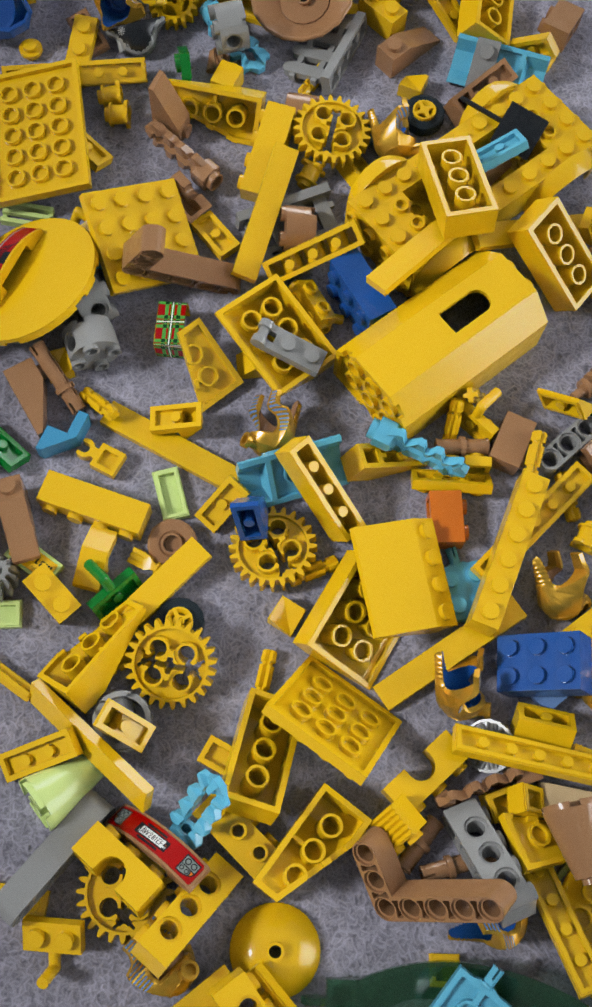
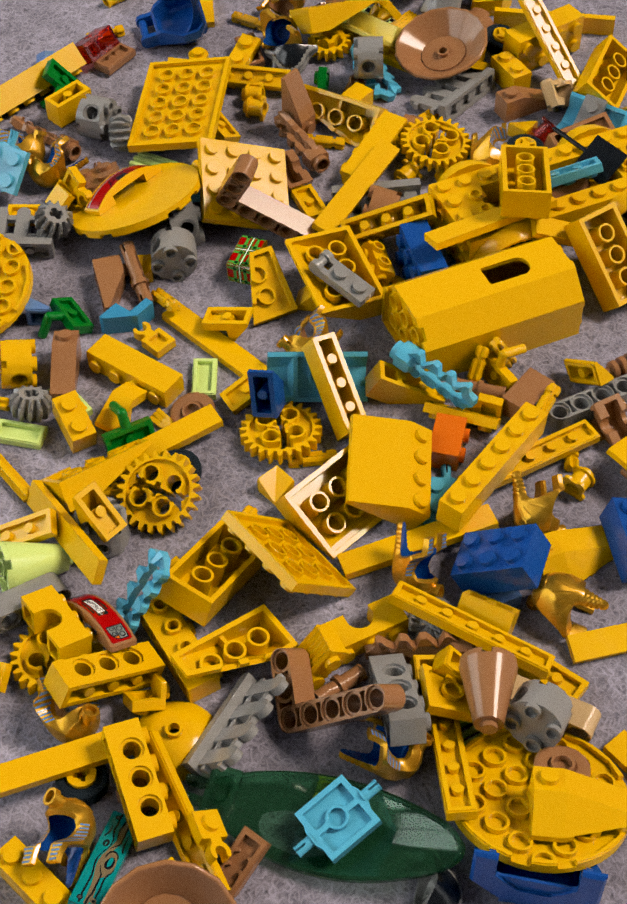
camera: 20 degrees right, 20 degrees down
none -> yellow bracket [123,673,170,715]
none -> light grey fence [181,672,289,784]
none -> yellow axle [303,134,345,150]
none -> clear red brick [532,116,556,144]
none -> tan cylinder [540,78,574,112]

